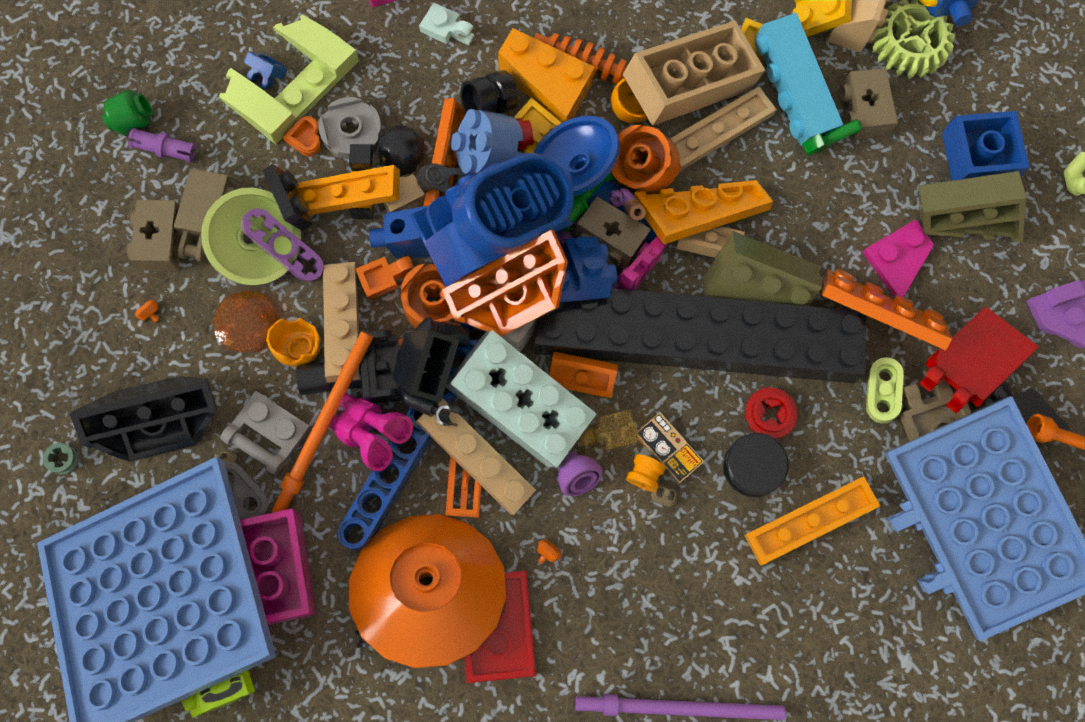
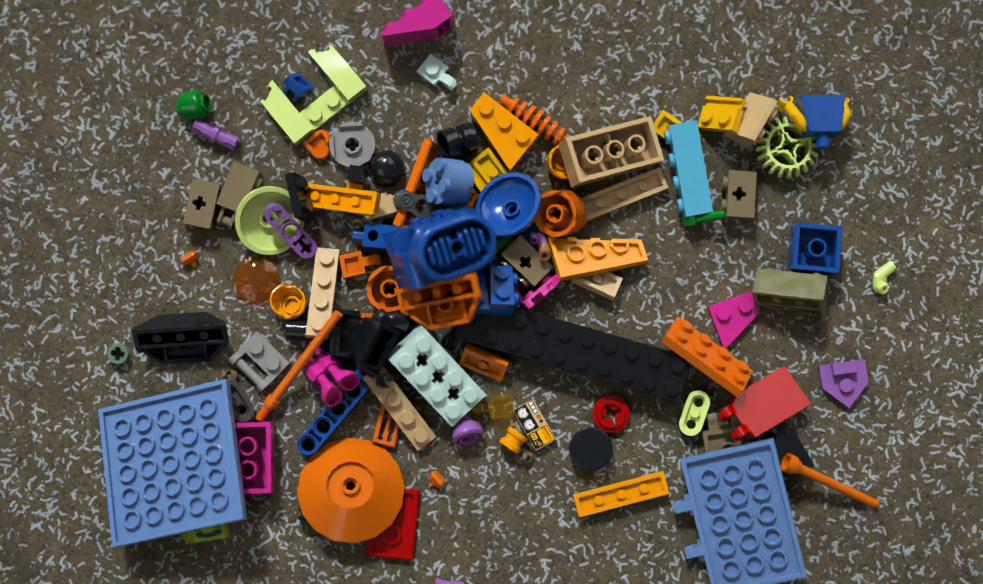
camera: 20 degrees right, 10 degrees up
red plate [516,118,534,150] -> none
olive wedge [702,231,823,306] -> none

